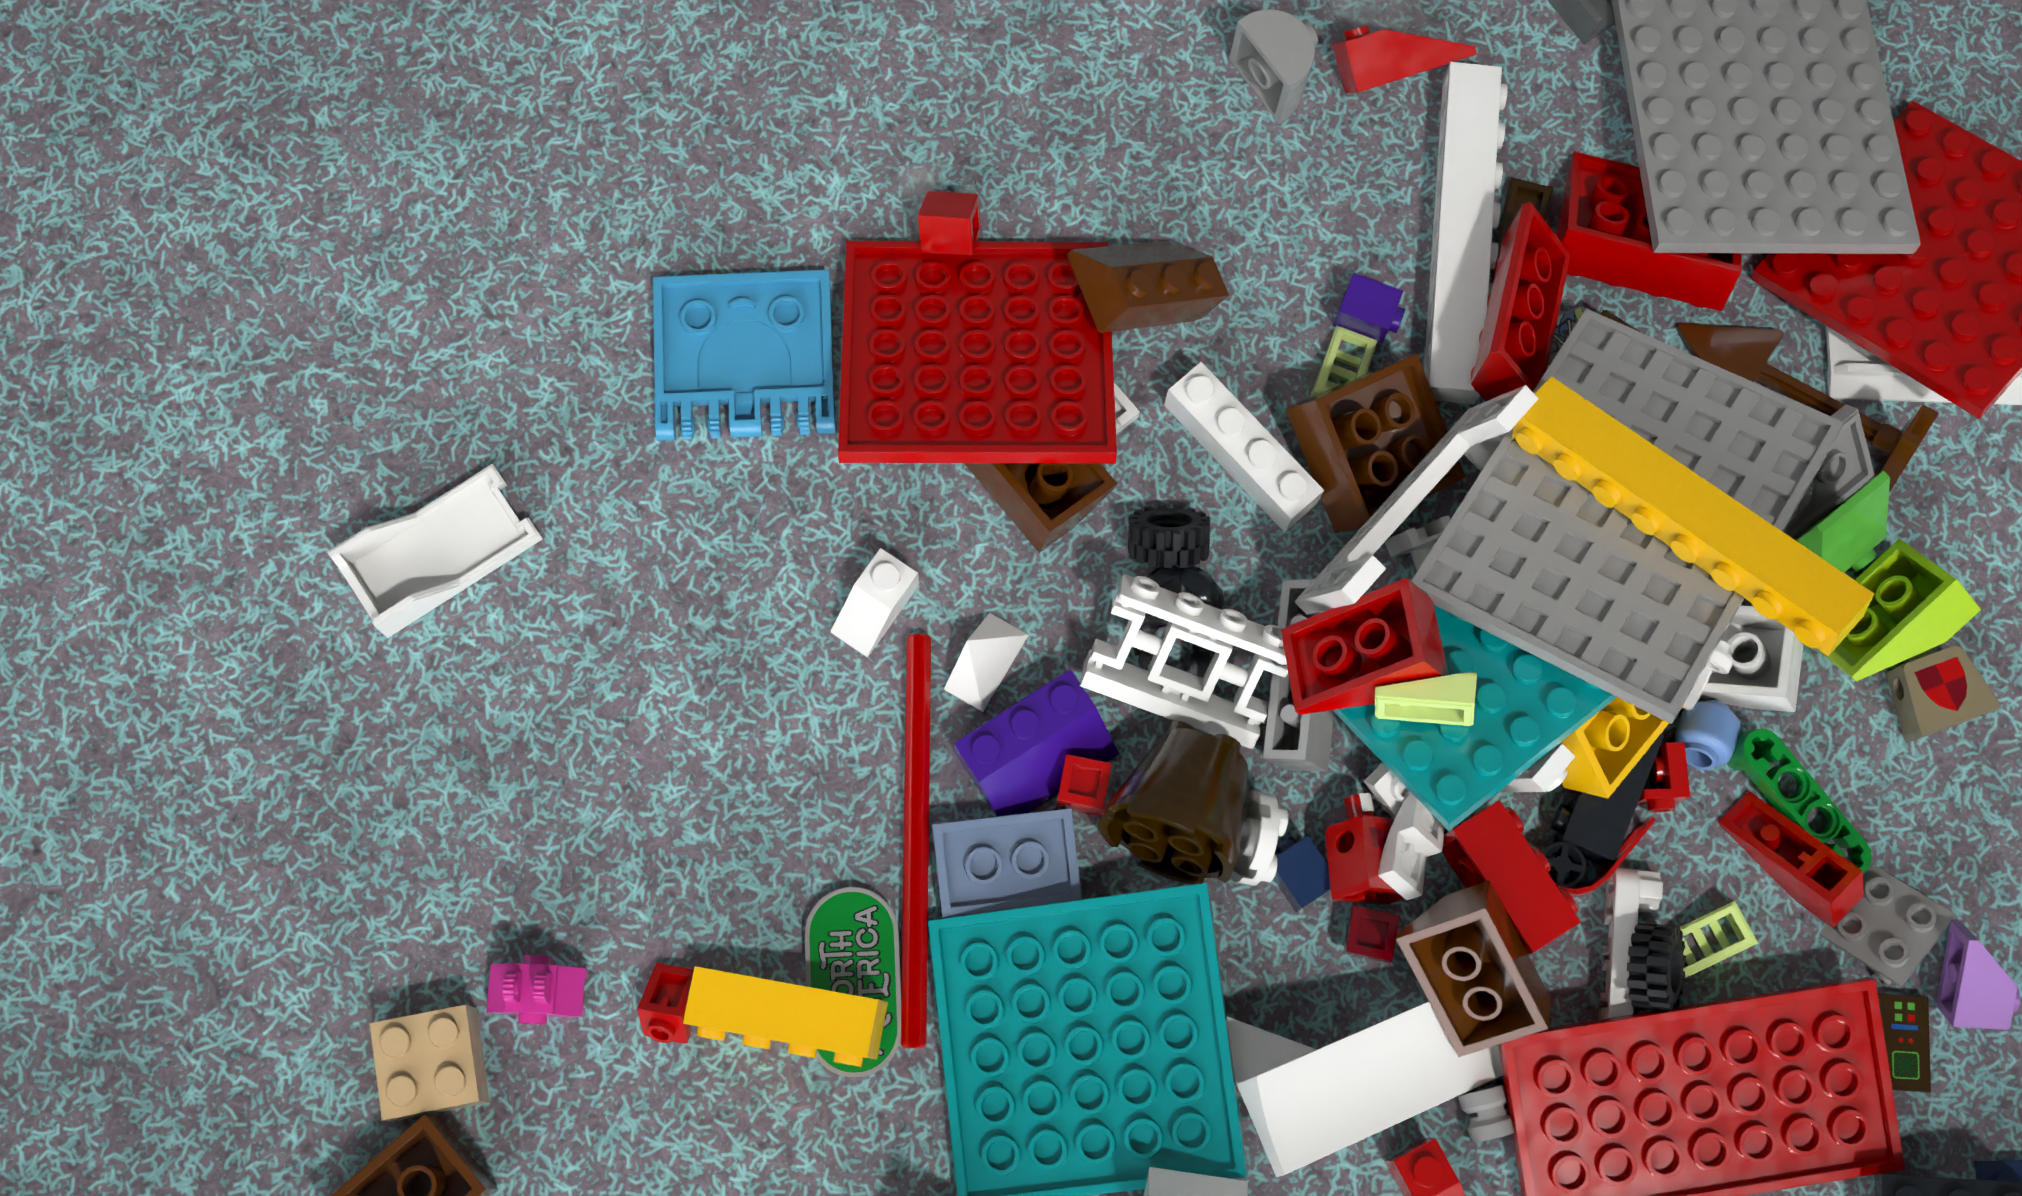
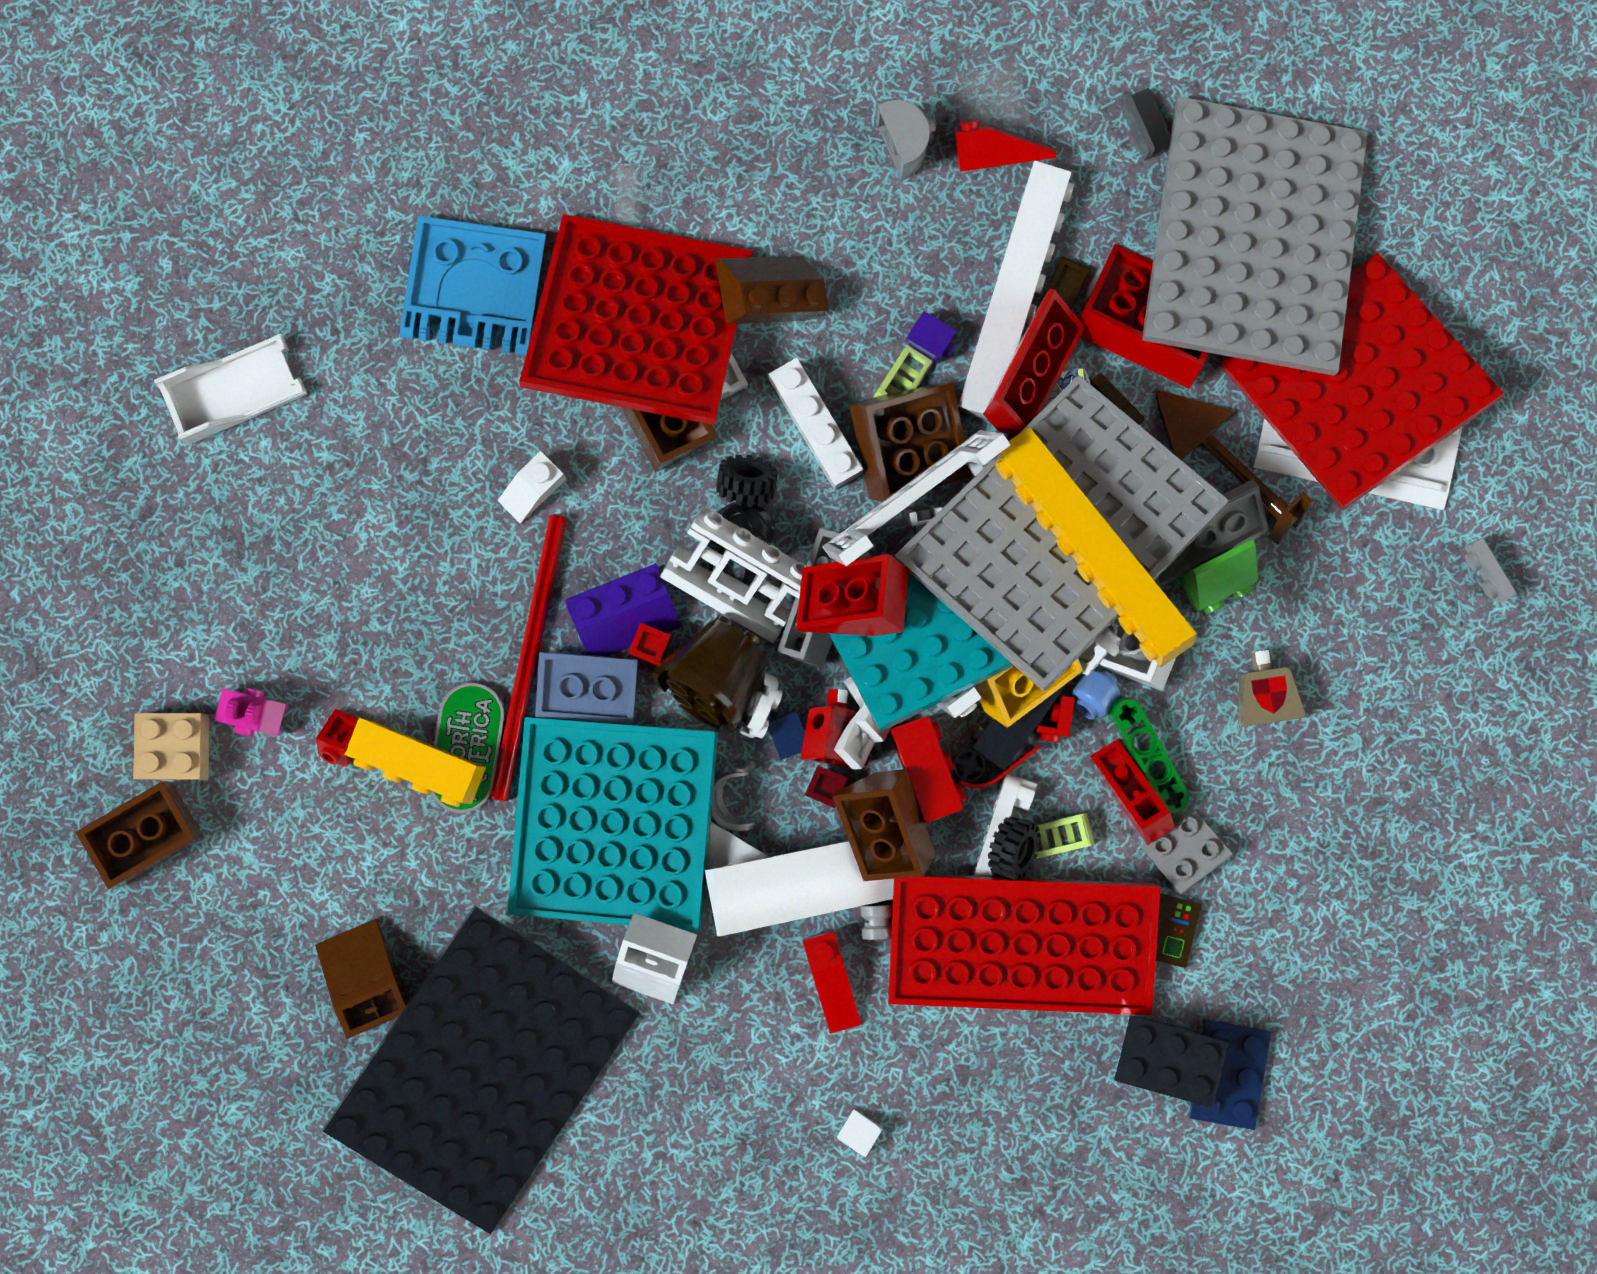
camera: 15 degrees right, 10 degrees up
red panel [918,191,981,256] -> none
white slope [944,613,1029,712] -> none
yellowish green slope [1375,672,1477,726] -> none
lime slope [1815,538,1981,682] -> none
medium lavender slope [1937,920,2020,1030] -> none
none -> light grey helmet [711,760,756,831]

